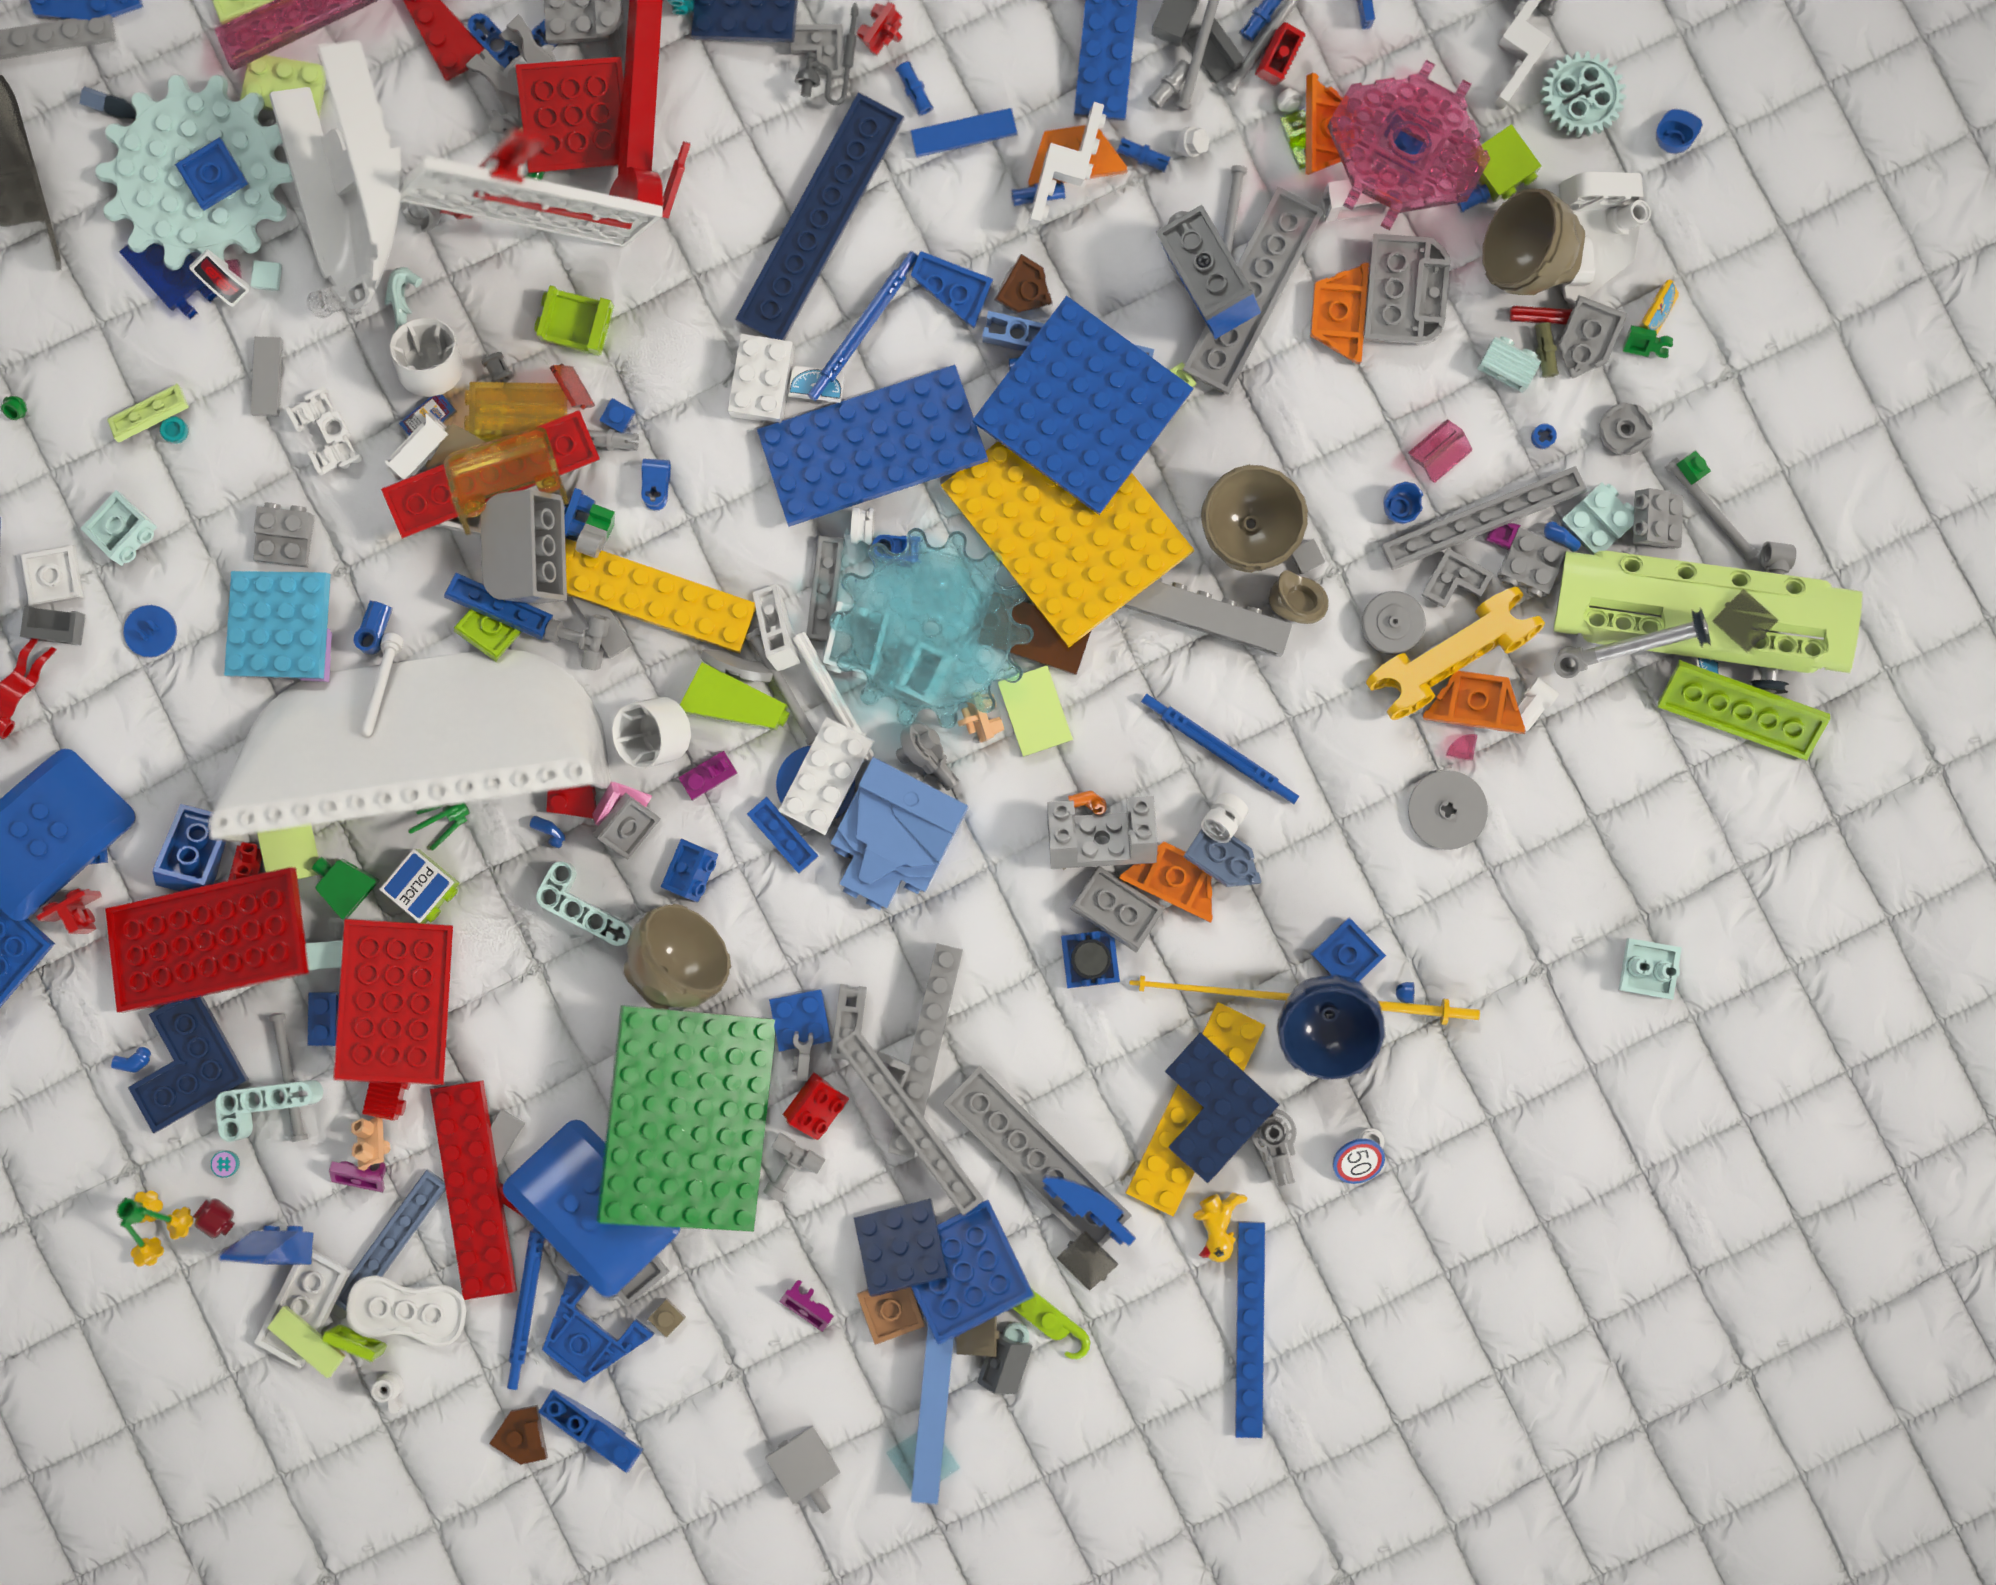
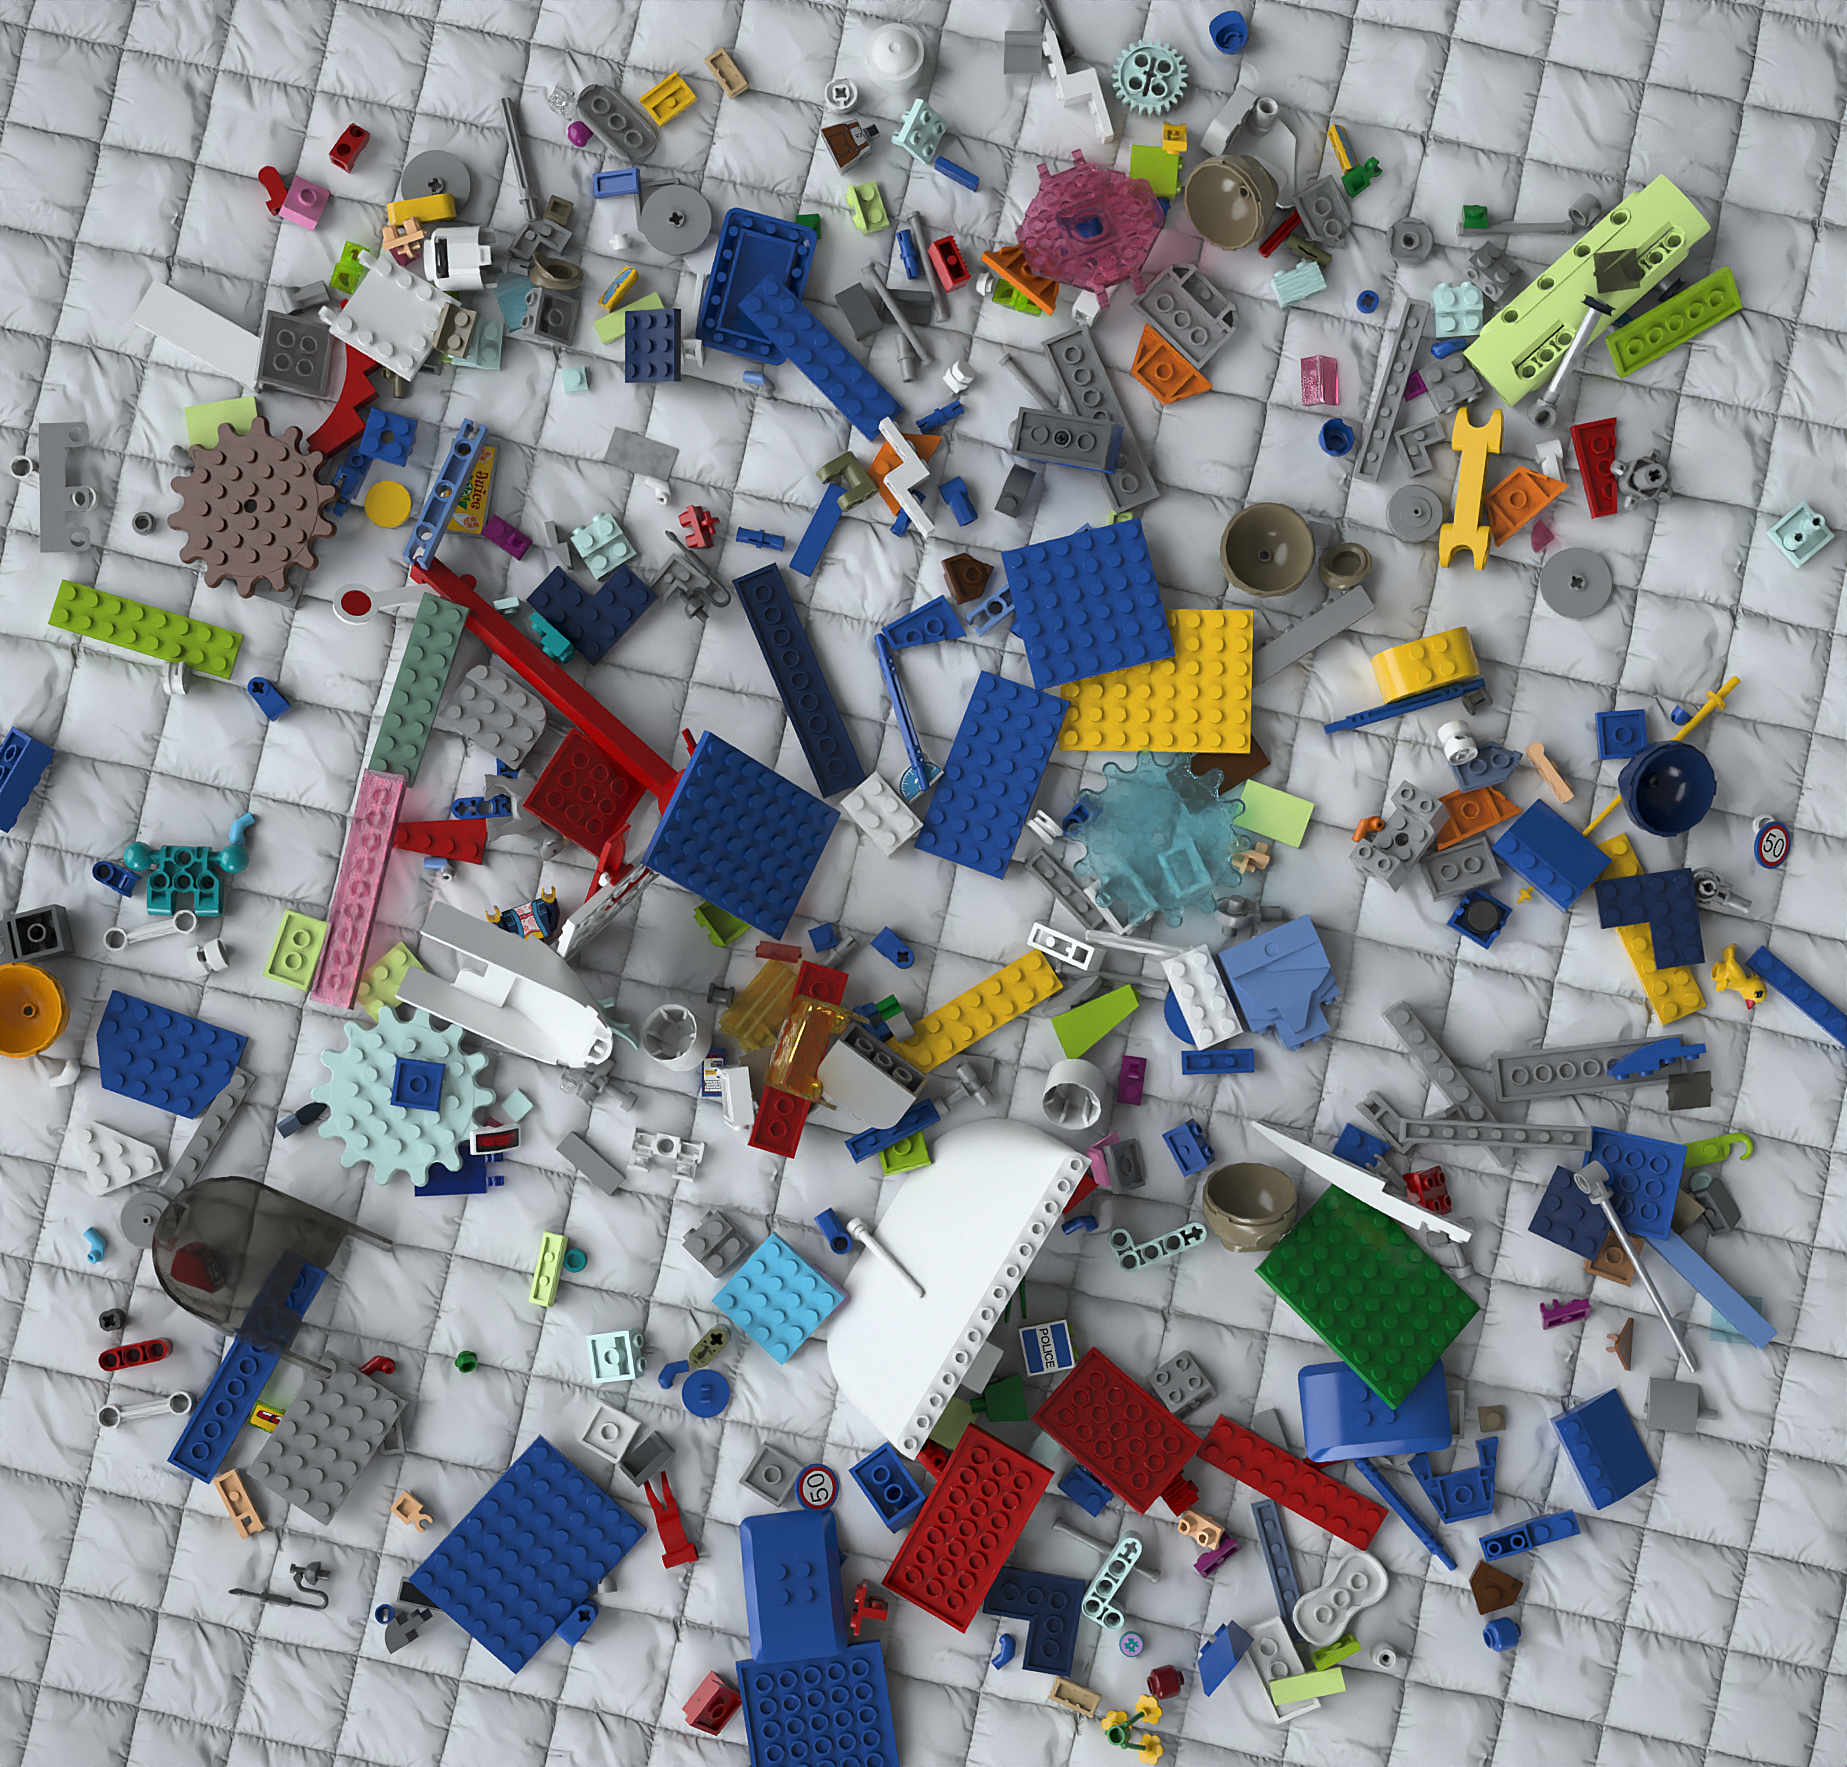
camera: 45 degrees left, 0 degrees up
none -> arm [424,857,456,882]
none -> torso [485,886,561,943]
none -> light grey bar [576,1058,639,1112]
none -> blue plate [640,730,841,941]
none -> blue arm [658,1360,689,1389]
none -> olive connector [689,1324,731,1368]
none -> light grey plate [739,1441,805,1508]
none -> piece [795,1463,839,1513]
none -> olive connector [816,451,880,512]
none -> blue piece [938,476,978,527]
none -> white brick [960,1336,1004,1394]
none -> dark grey brick [995,463,1036,519]
none -> tan plate [1048,1675,1102,1718]
none -> light grey bracket [1147,1350,1218,1421]
none -> yellow plate [1161,122,1187,154]
none -> white slope [1251,1119,1474,1243]
none -> yellow brick [1370,626,1481,704]
none -> dark grey bush [1461,686,1493,716]
none -> blue head [1483,1617,1521,1652]
none -> blue slope [1491,799,1612,914]
none -> light nougat plate [1526,742,1574,804]
none -> blue slope [1550,1388,1657,1511]
none -> red wing [1569,417,1617,519]
none -> flat silver piece [1574,1161,1699,1373]
none -> dark orange piece [1606,1317,1634,1371]
none -> light grey piece [1610,447,1673,512]

